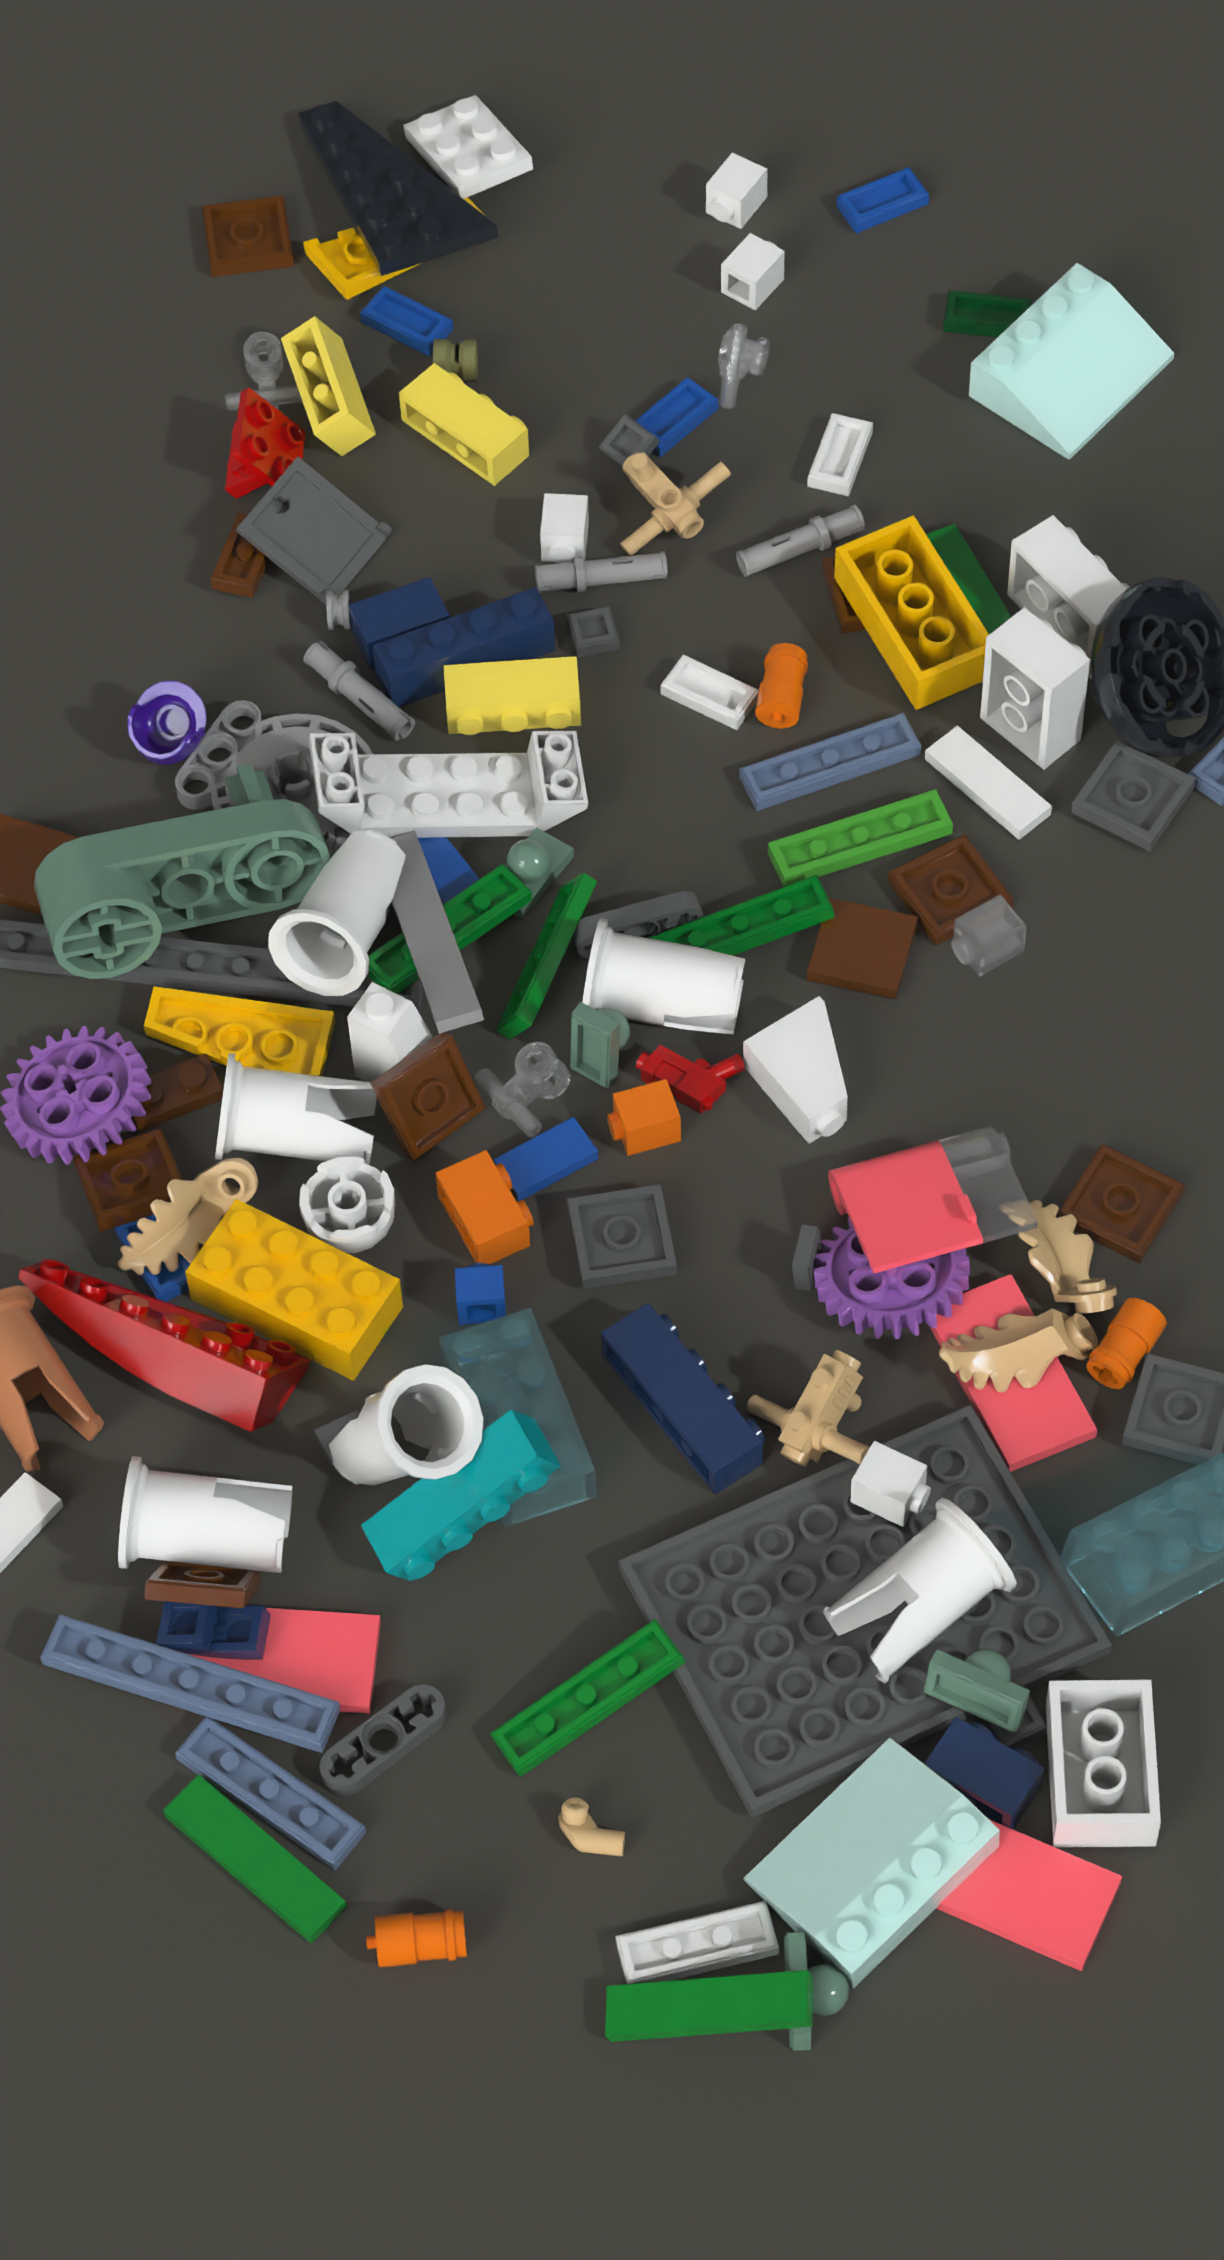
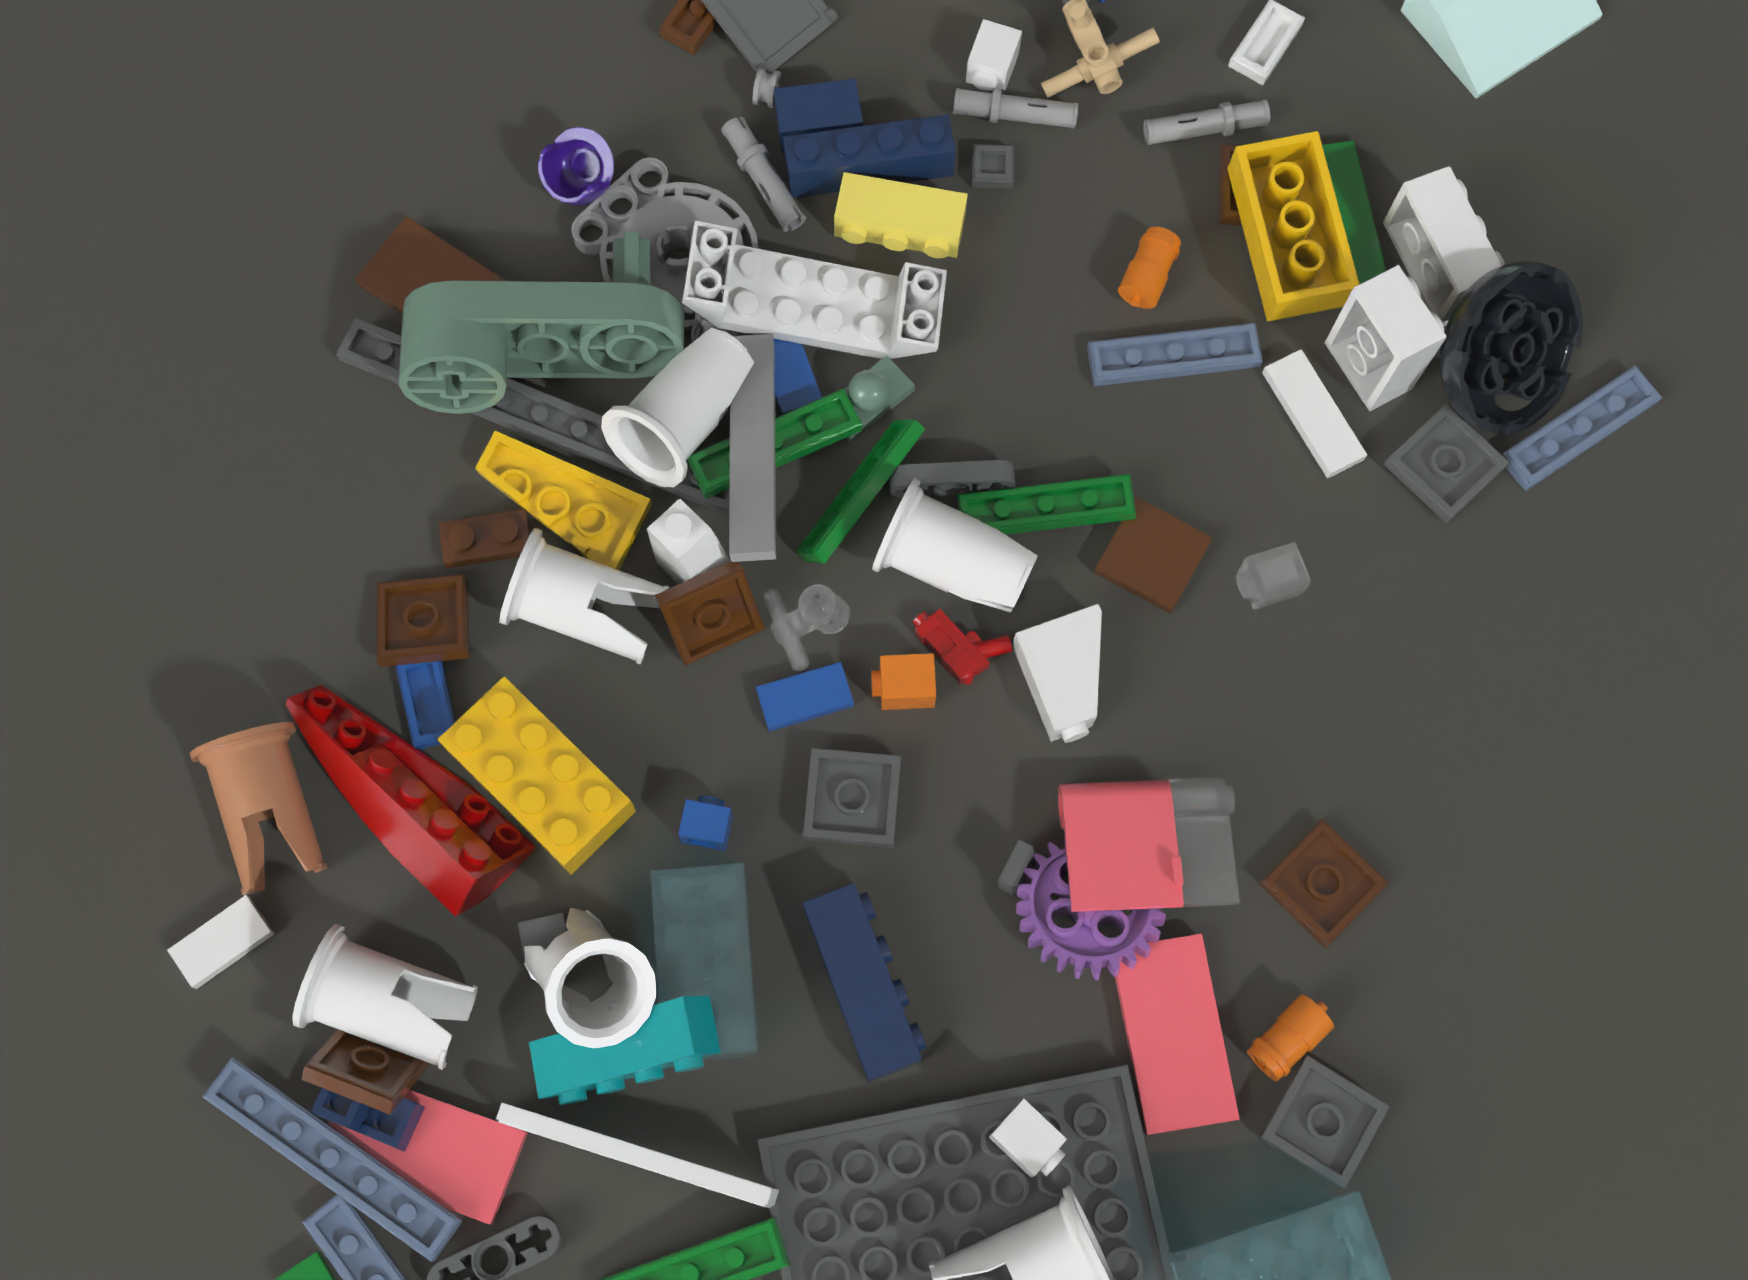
camera: 10 degrees right, 15 degrees up
medium lavender gear [0,1026,151,1165] -> none
tan plant [118,1158,258,1275] -> none
white cylinder [299,1157,395,1253] -> none
orange brick [435,1150,534,1265] -> none
sand green tile [570,1002,630,1089] -> none
white tile [661,654,759,730] -> none
tan piece [747,1350,870,1467] -> none
bright green plate [768,789,953,887] -> none
reddish brown tile [887,834,1013,946] -> none
tan plant [939,1308,1098,1392] -> none
tan plant [999,1200,1117,1313] -> none
none -> white tile [496,1103,779,1208]

